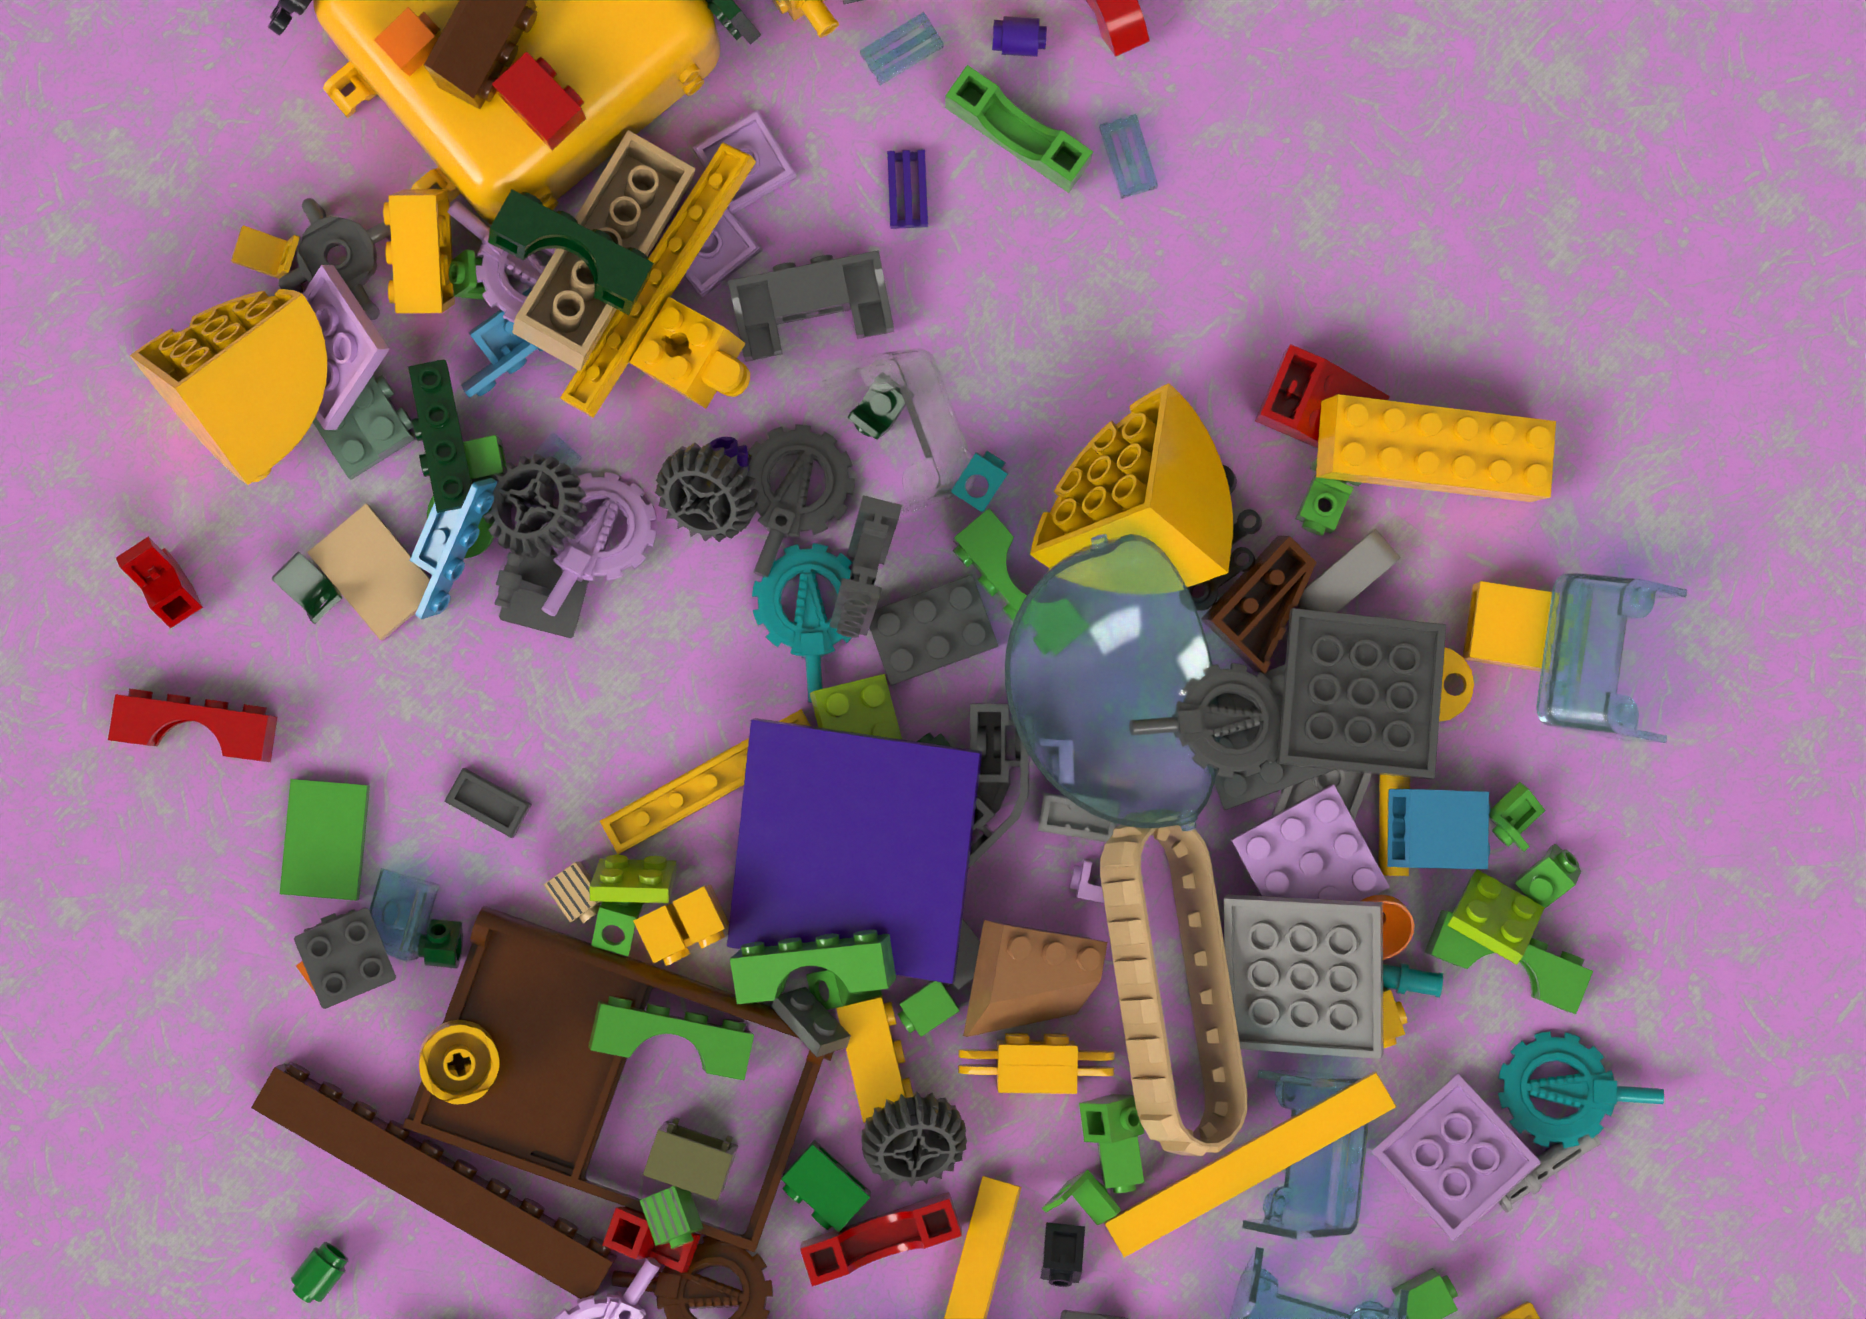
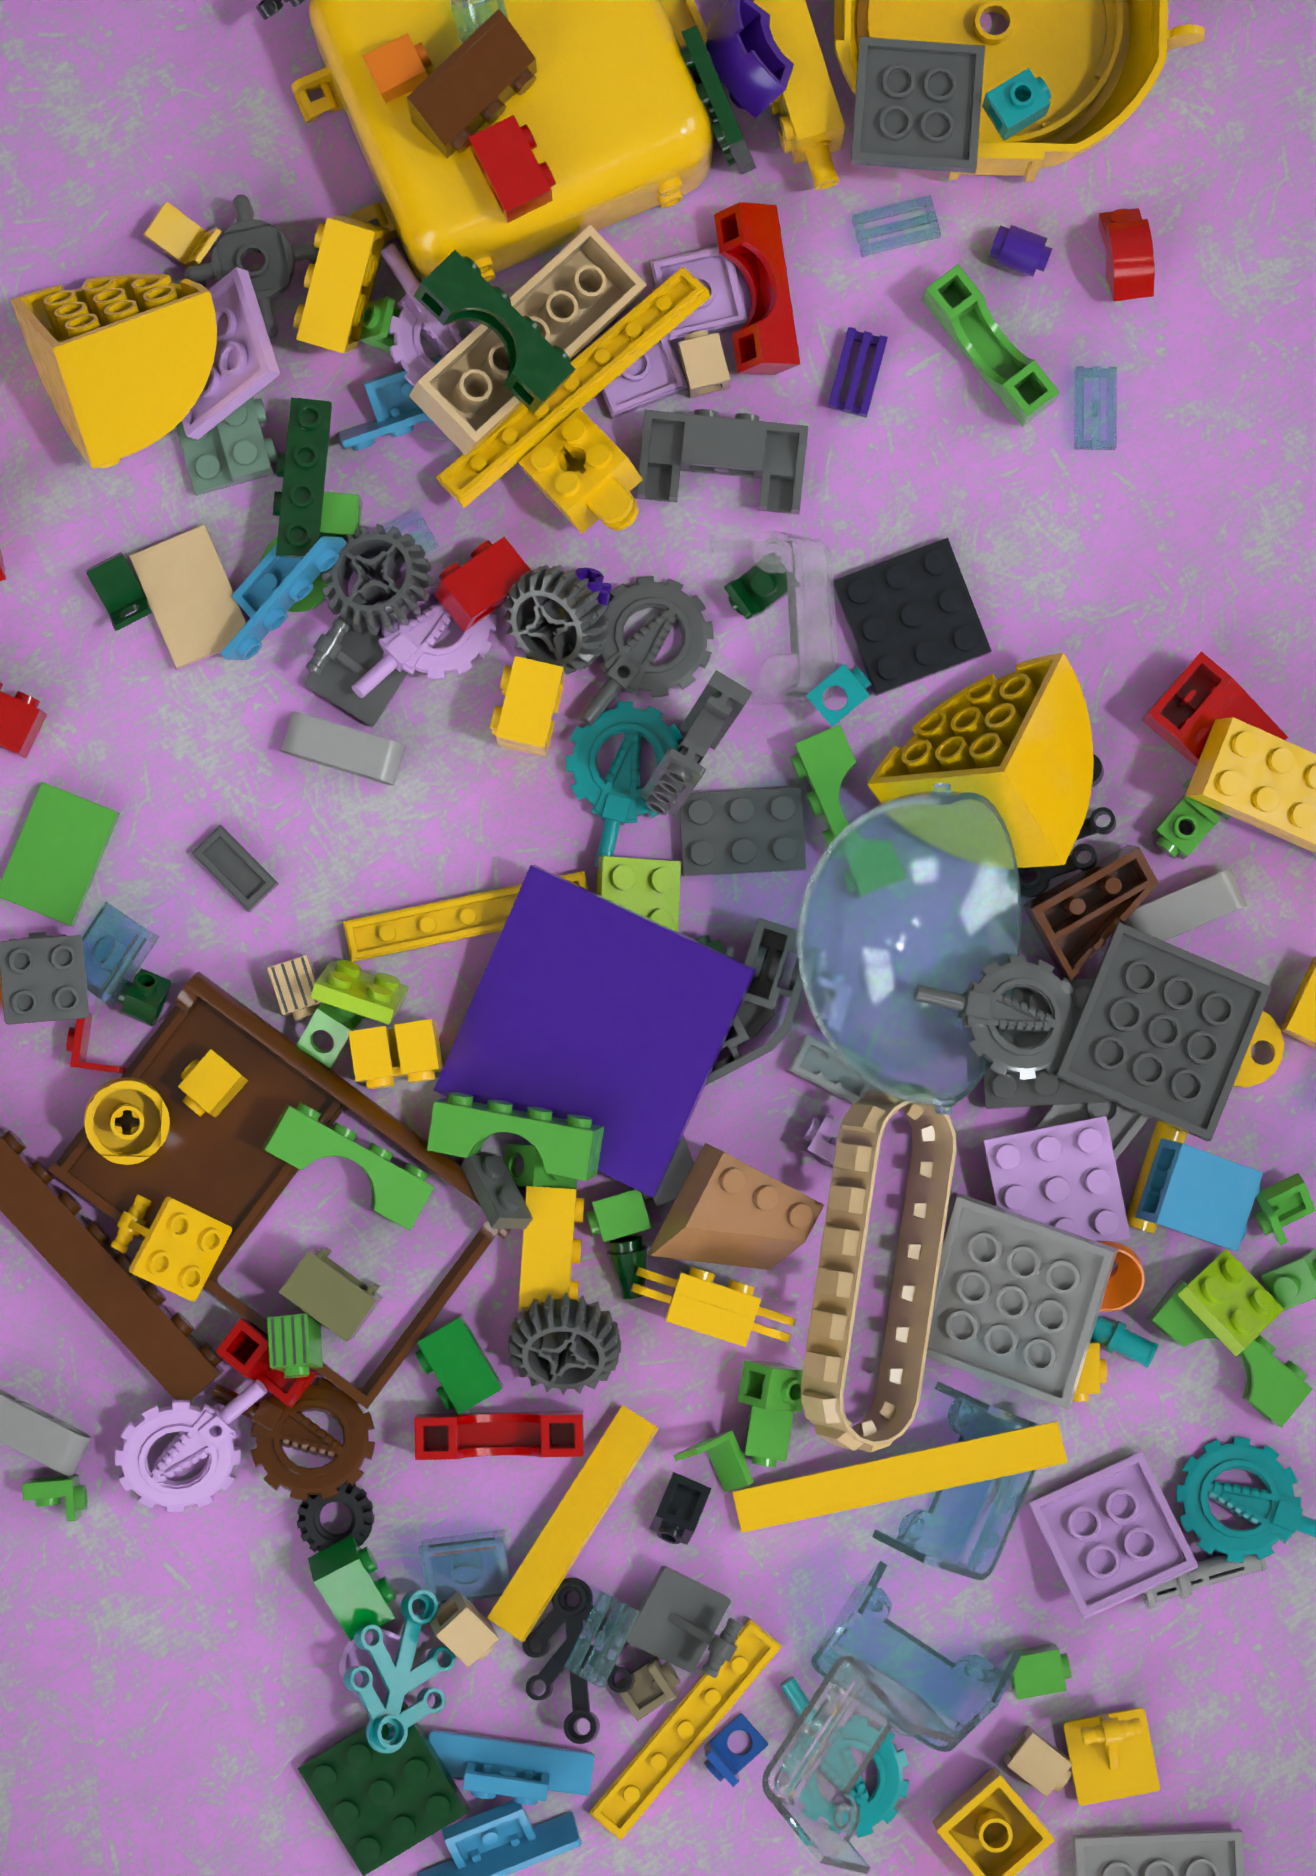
camera: 15 degrees right, 0 degrees up
none -> red bracket [66,1013,126,1074]
none -> yellow plate [111,1194,232,1302]
none -> yellow brick [178,1049,249,1118]
none -> light grey beam [280,711,406,786]
none -> red brick [434,536,531,632]
none -> yellow piece [490,656,565,758]
none -> dark green cone [607,1235,648,1299]
none -> tan brick [678,330,731,398]
none -> red arch [714,202,800,375]
none -> black plate [833,538,992,696]

